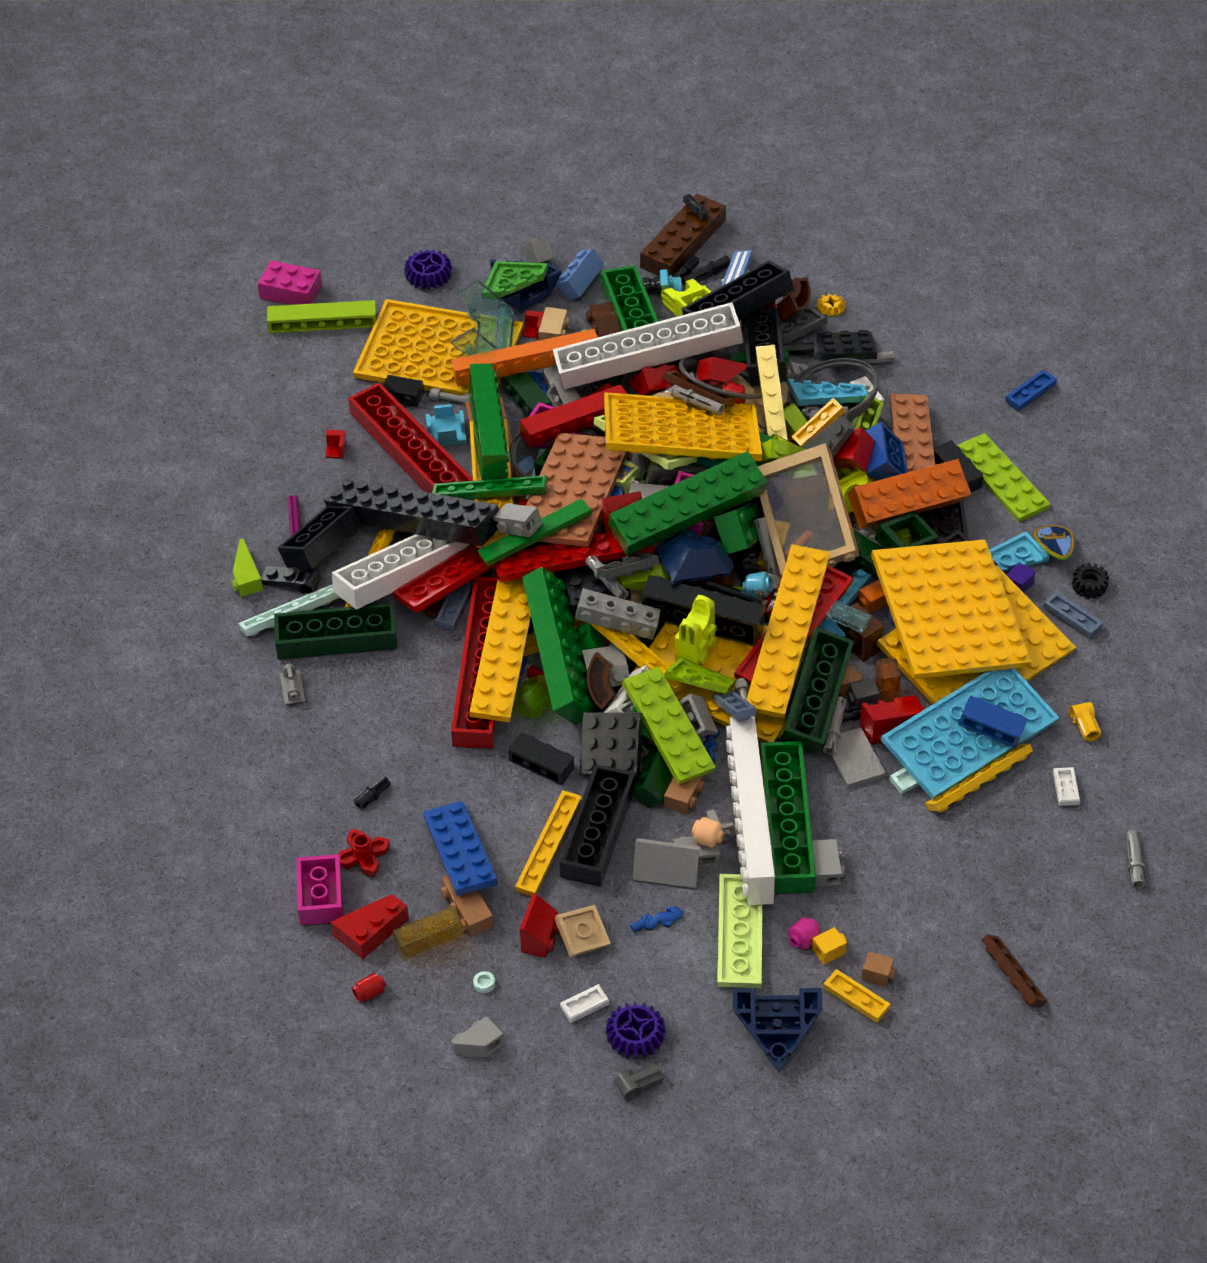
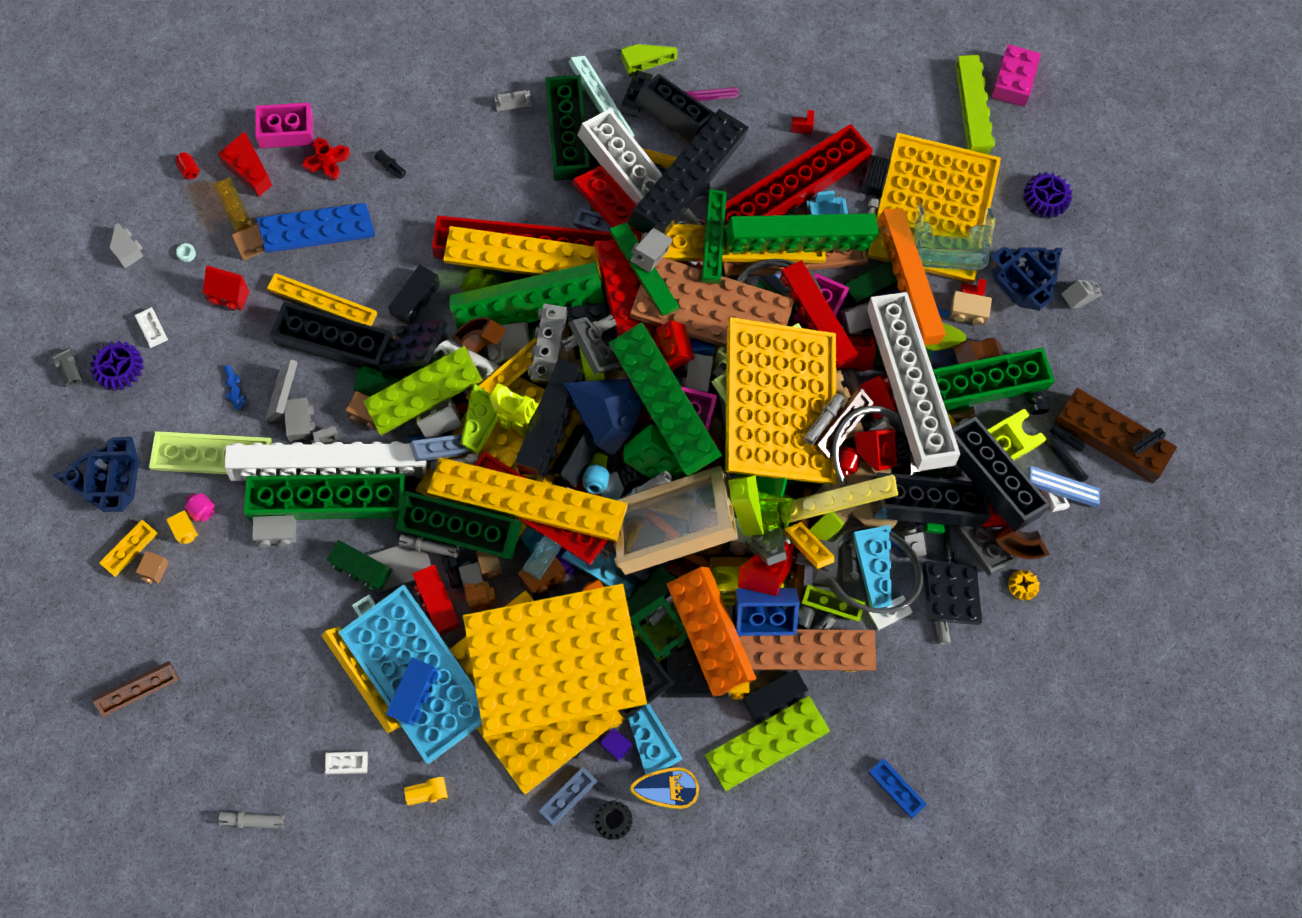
camera: 85 degrees right, 20 degrees up
bright green plate [482,261,548,299] -> none
tan plate [554,905,611,958] -> none
medium blue brick [556,248,605,301] -> none
medium azure bracket [660,269,682,291] -> none
light nougat head [691,817,725,848] -> none
none -> dark green brick [327,540,393,590]

